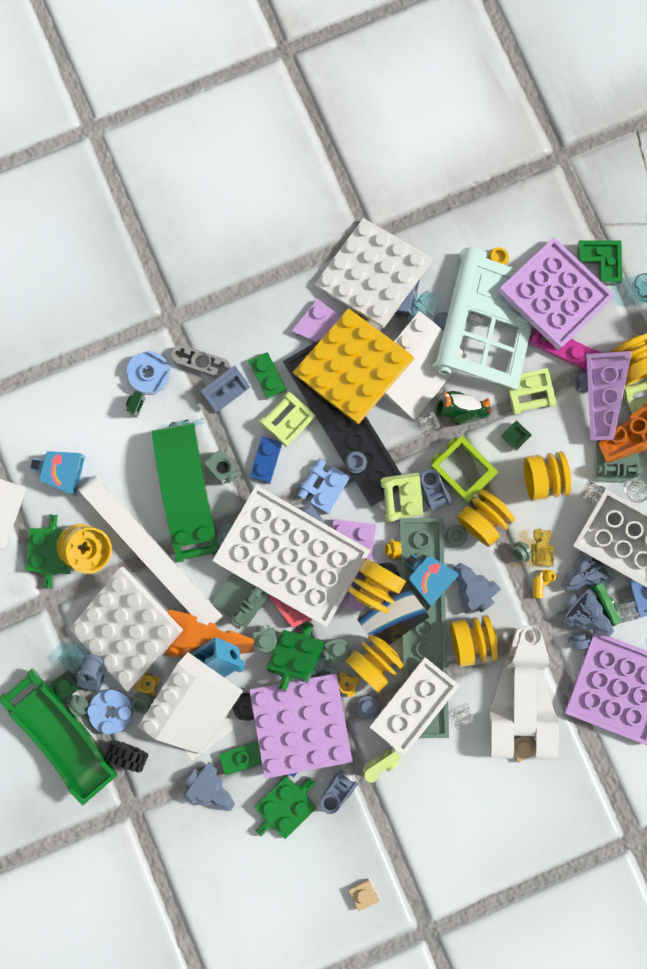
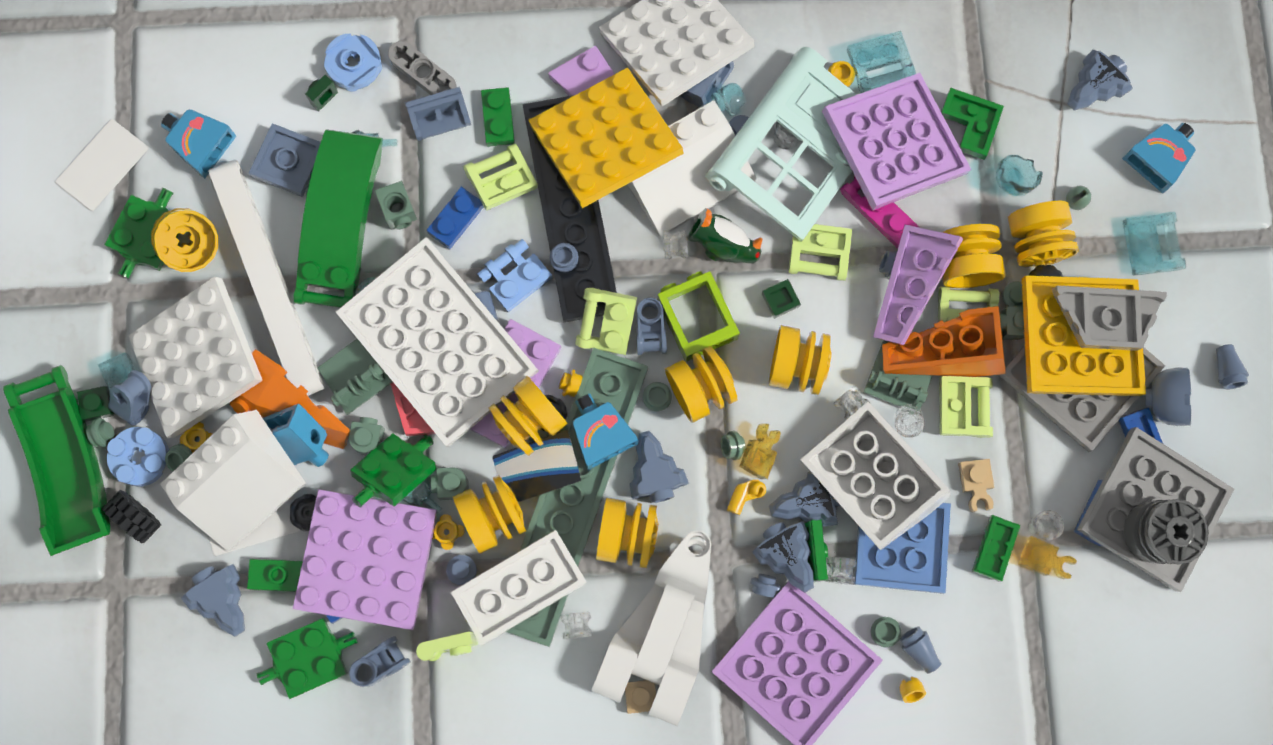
camera: 20 degrees right, 5 degrees down
none -> sand blue plate [249,123,321,197]
none -> clear light blue plate [847,31,916,93]

